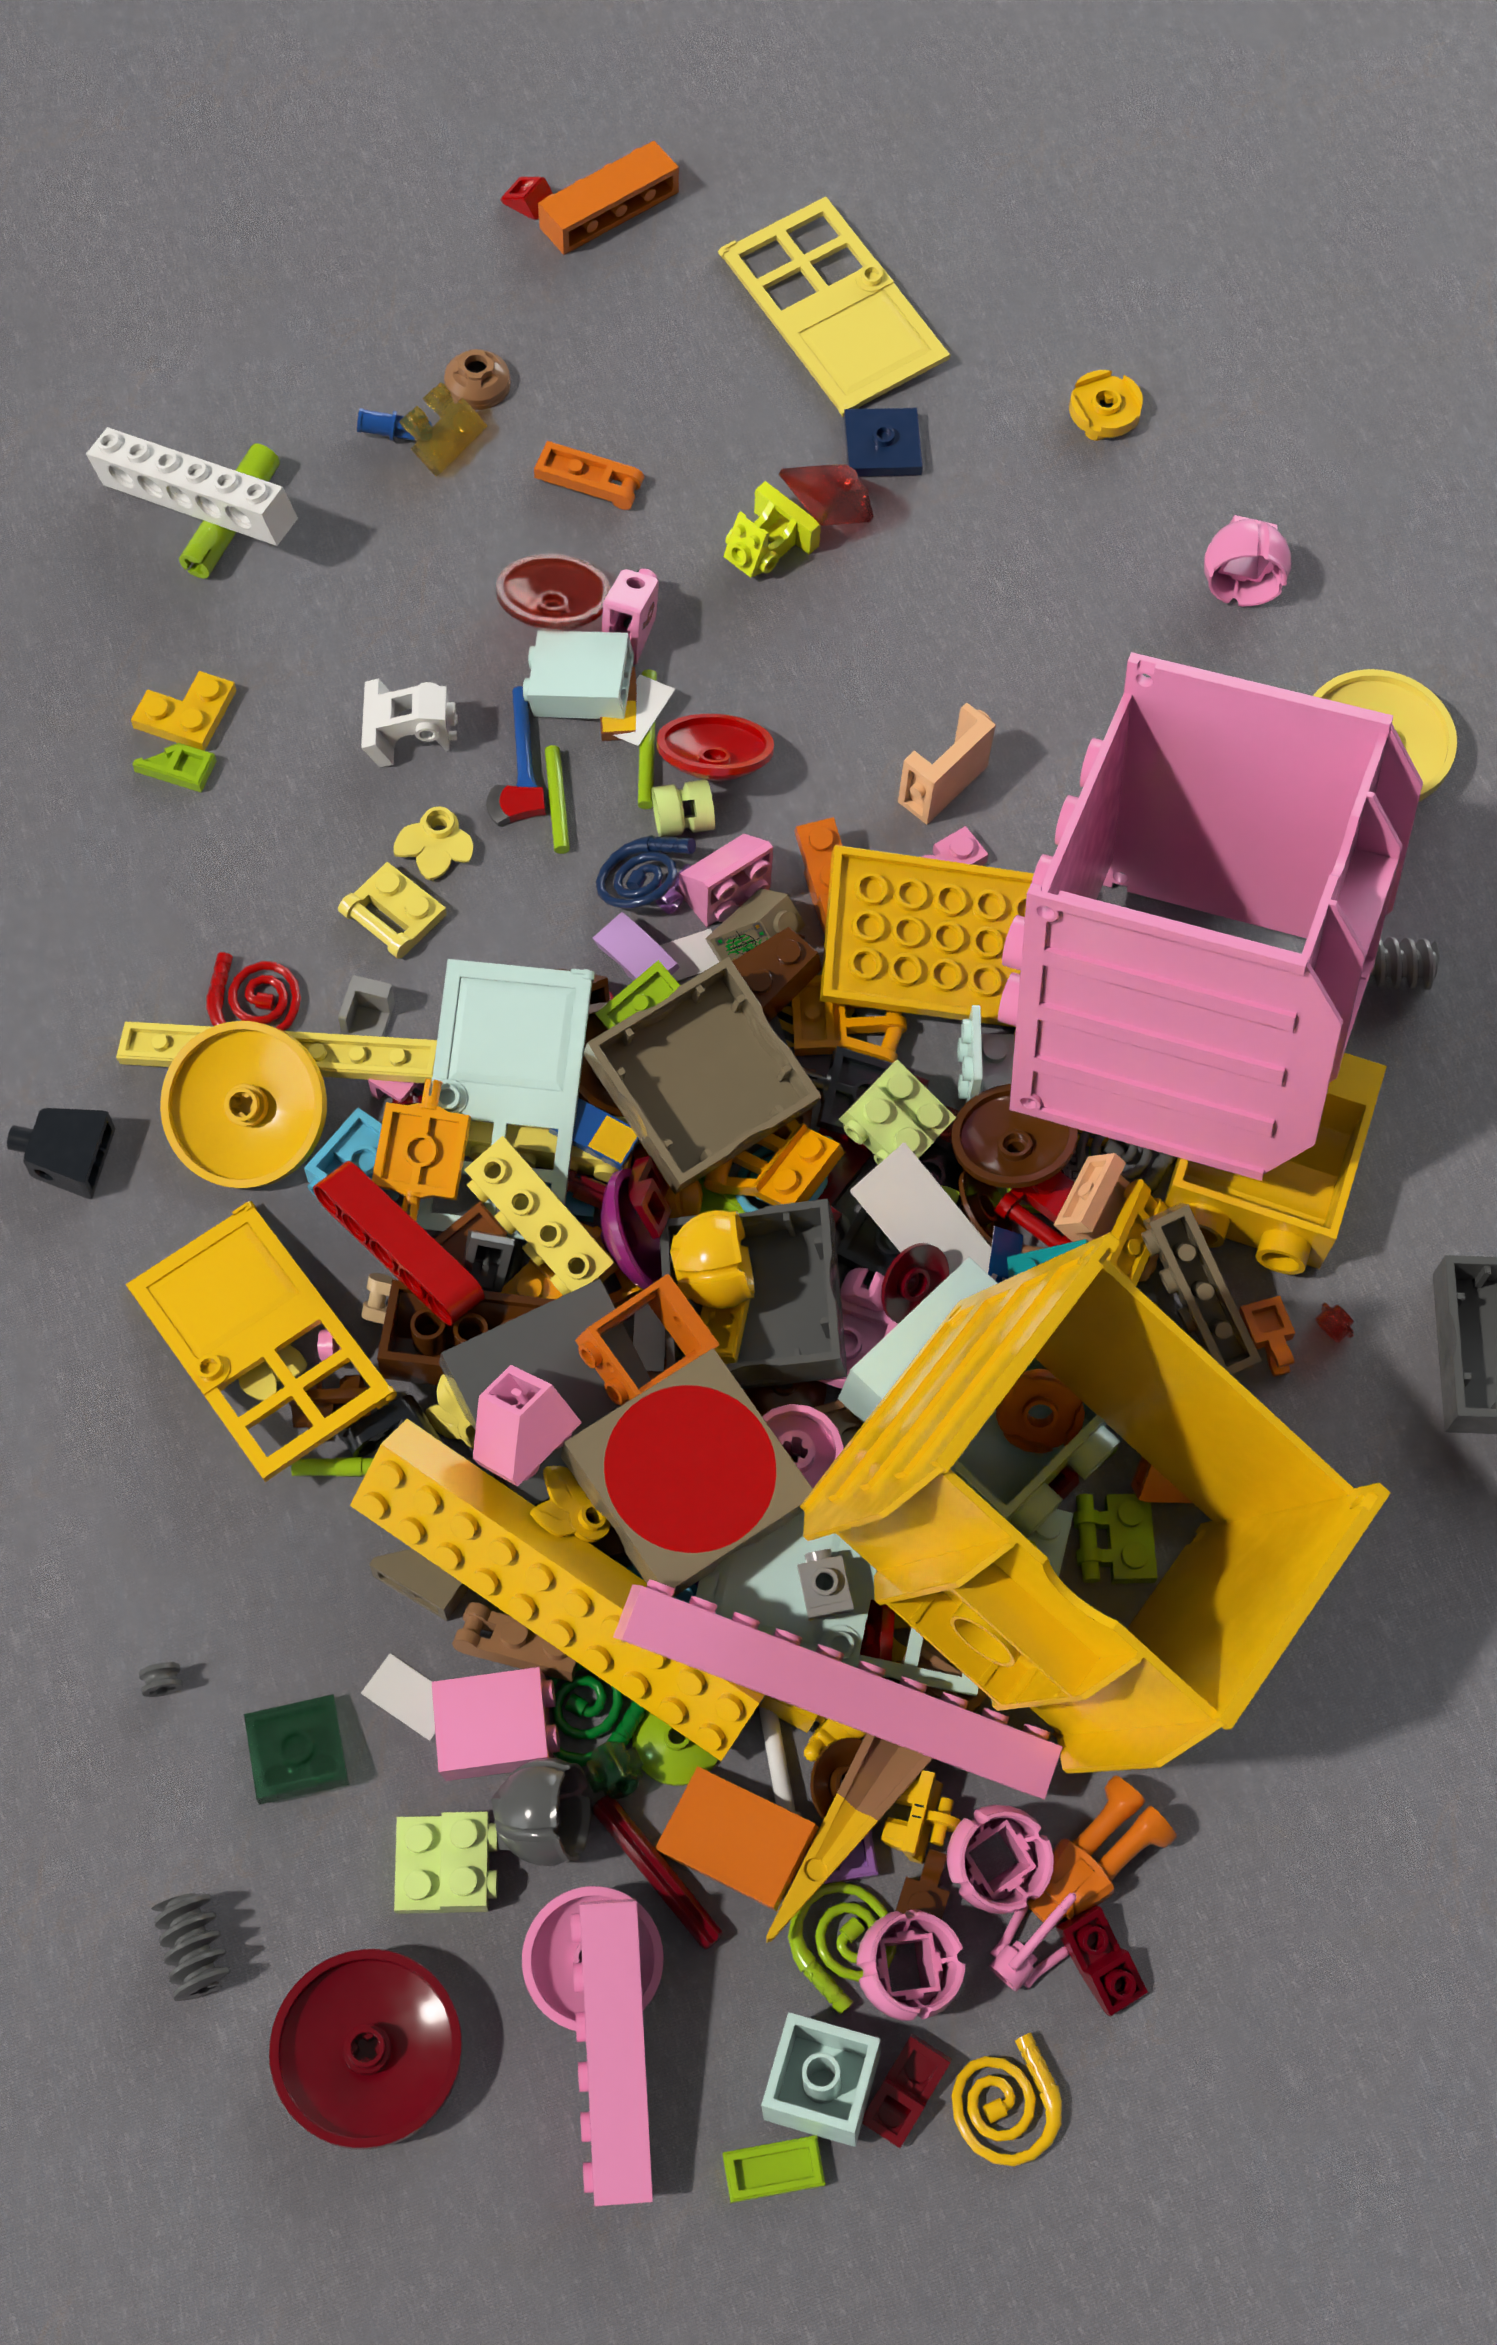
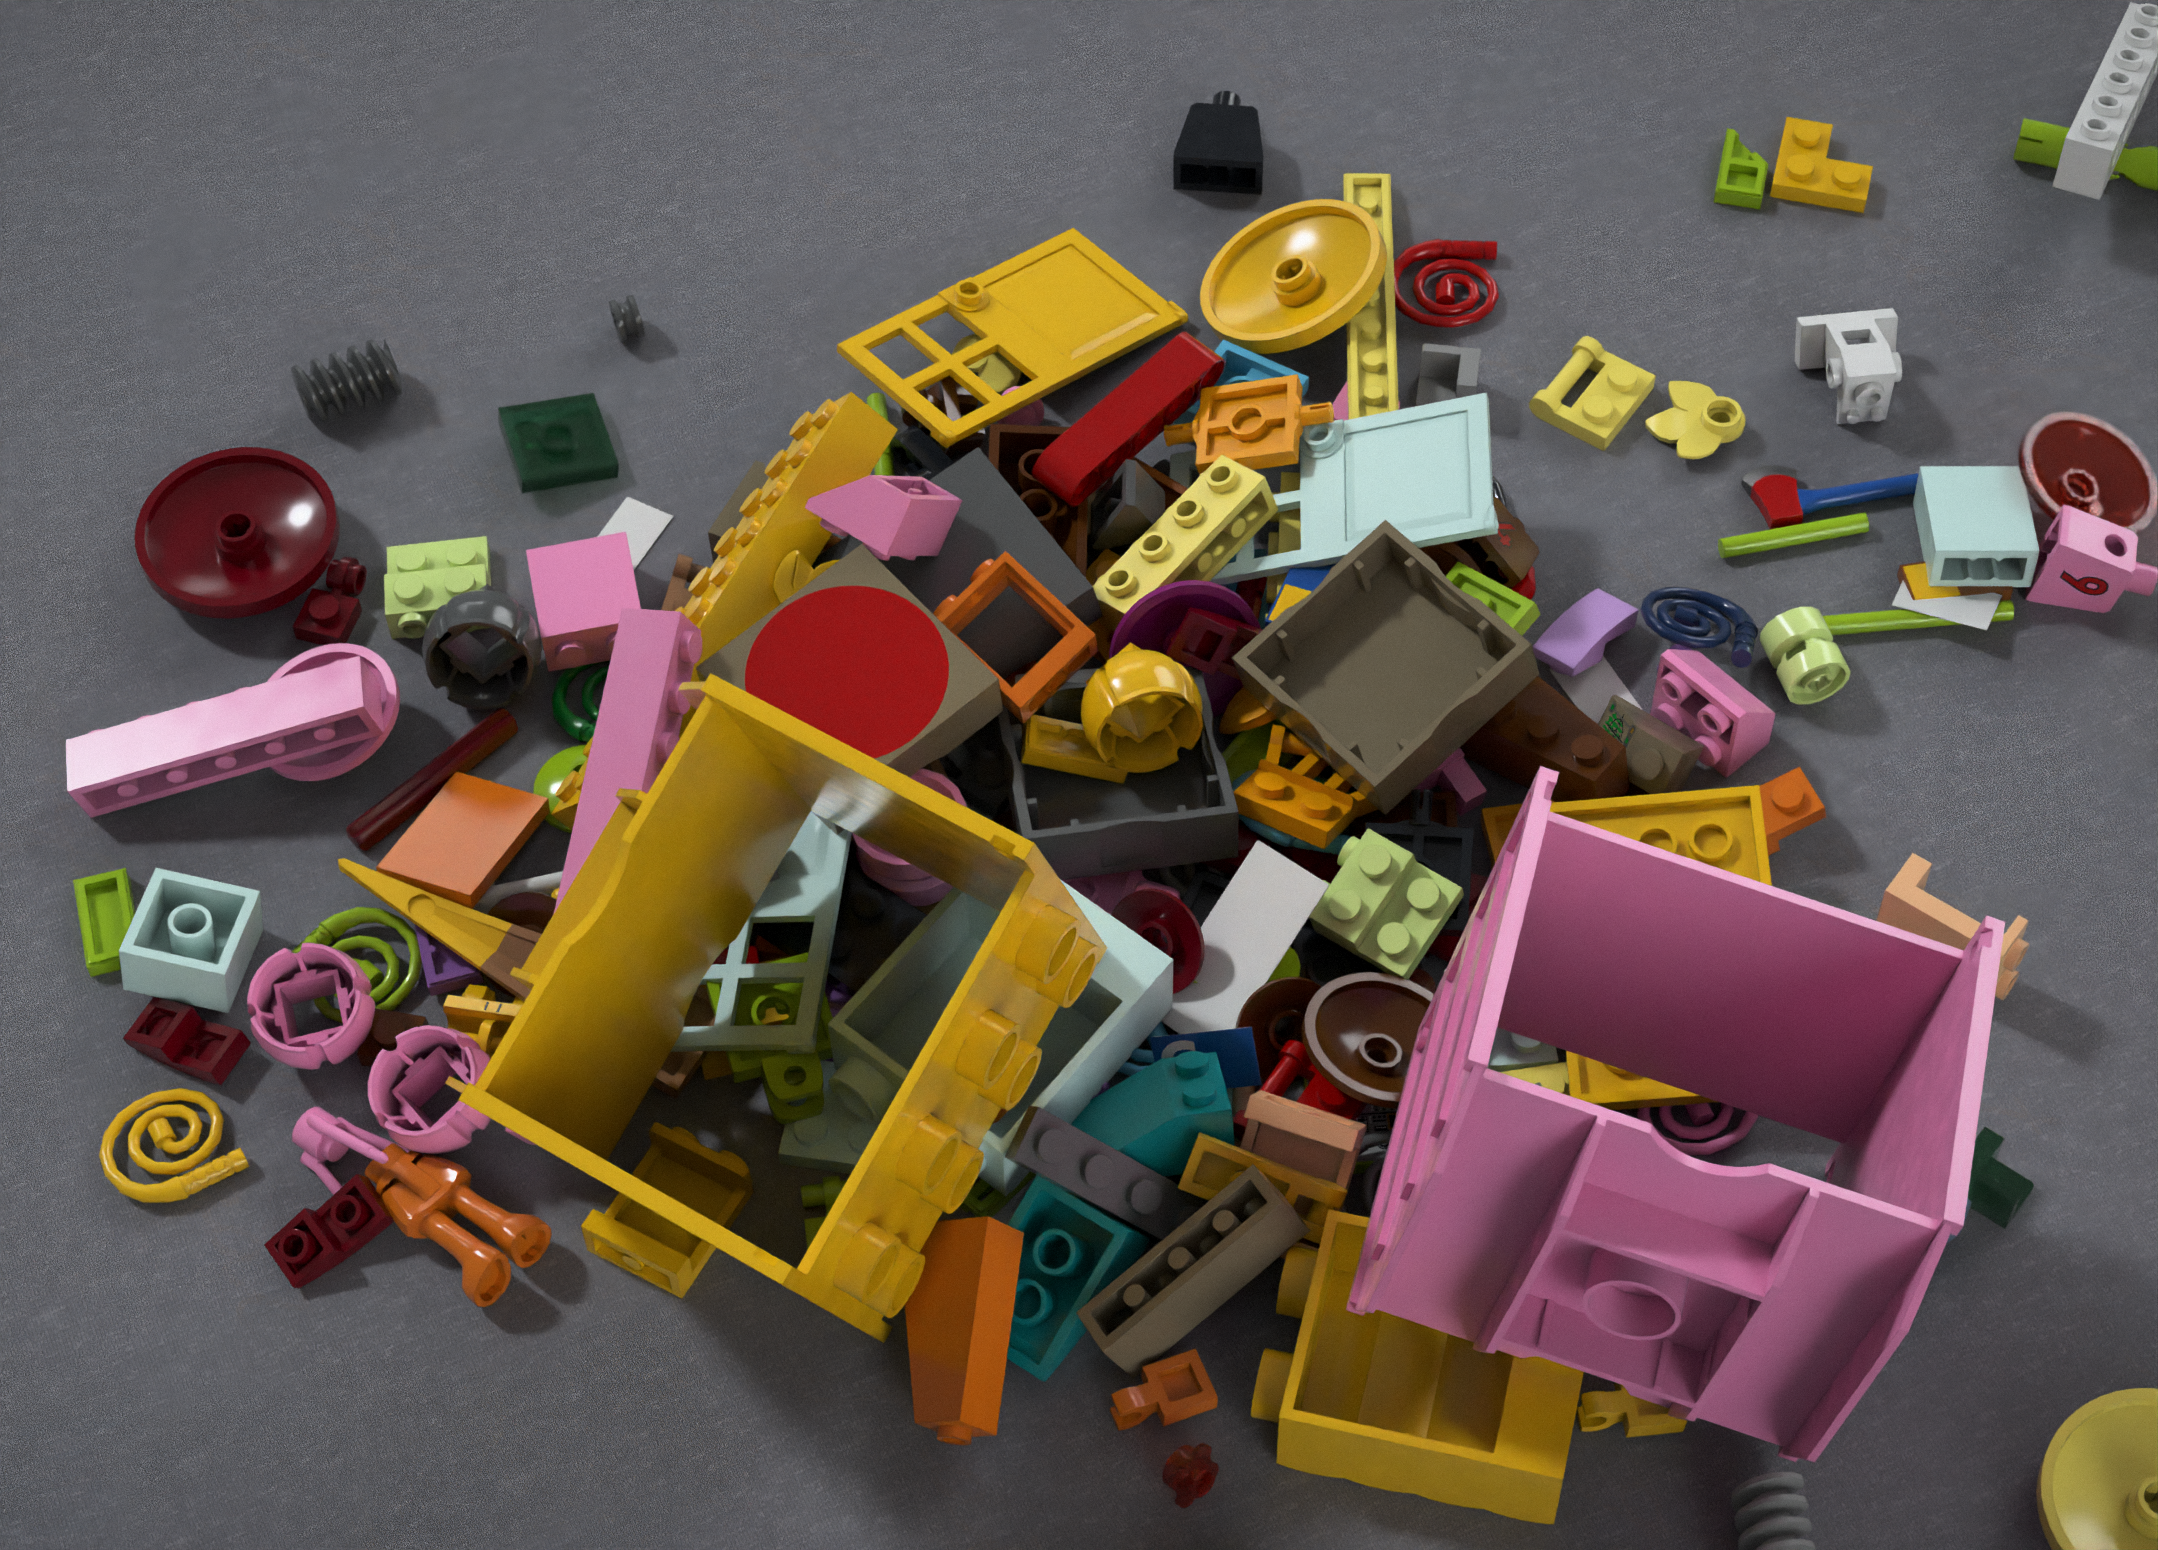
camera: 90 degrees right, 10 degrees down
clear green gear [586,1741,644,1799] -> none
red dish [657,714,774,781] -> none
none -> dark red plate [292,556,367,645]

